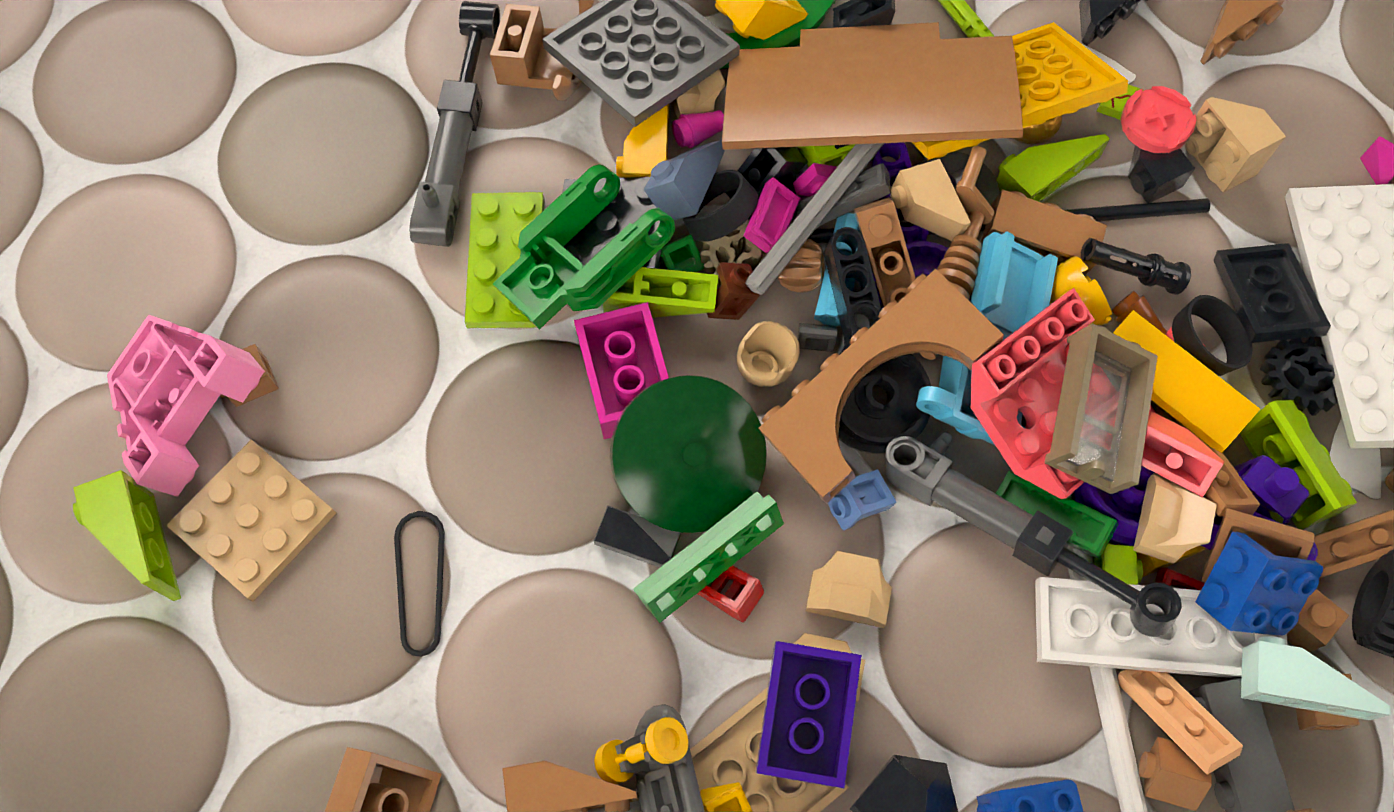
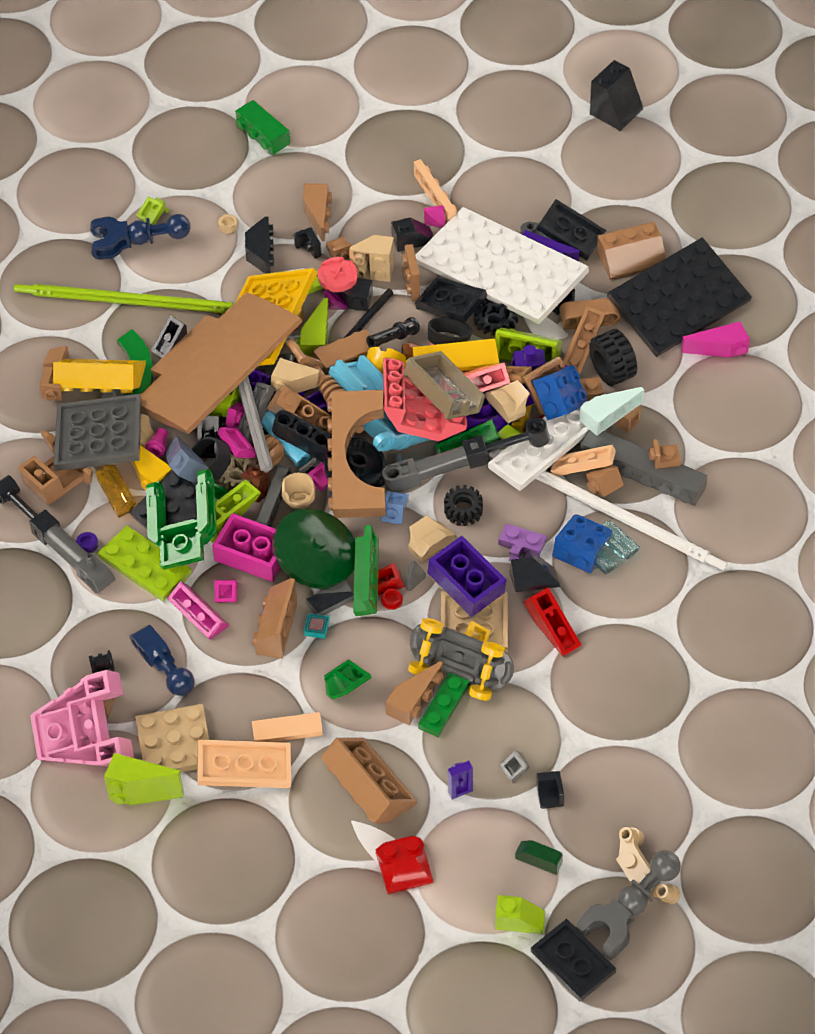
camera: 50 degrees left, 15 degrees down
black piece [394,511,445,657] -> none
none -> dark purple tile [76,532,99,553]
none -> black bush [89,650,115,674]
none -> clear yellow piece [95,465,136,518]
none -> dark blue beam [130,624,195,696]
none -> dark pink slope [167,582,229,640]
none -> light nougat plate [197,740,291,788]
none -> dark pink slope [214,580,238,603]
none -> medium nougat slope [252,578,297,659]
none -> light nougat tile [252,712,323,742]
none -> dark grey beam [256,466,291,527]
none -> black bracket [293,227,322,259]
none -> teal tile [303,613,330,639]
none -> dark pink plate [308,462,328,492]
none -> magenta slope [323,290,348,310]
none -> green slope [324,659,372,700]
none -> medium nougat bracket [326,237,353,261]
none -> red plate [381,589,403,610]
none -> black slope [391,217,434,252]
none -> medium nougat plate [402,244,420,302]
none -> dark grey slope [406,560,426,591]
none -> black tyre [444,485,483,526]
none -> medium lavender plate [498,523,547,561]

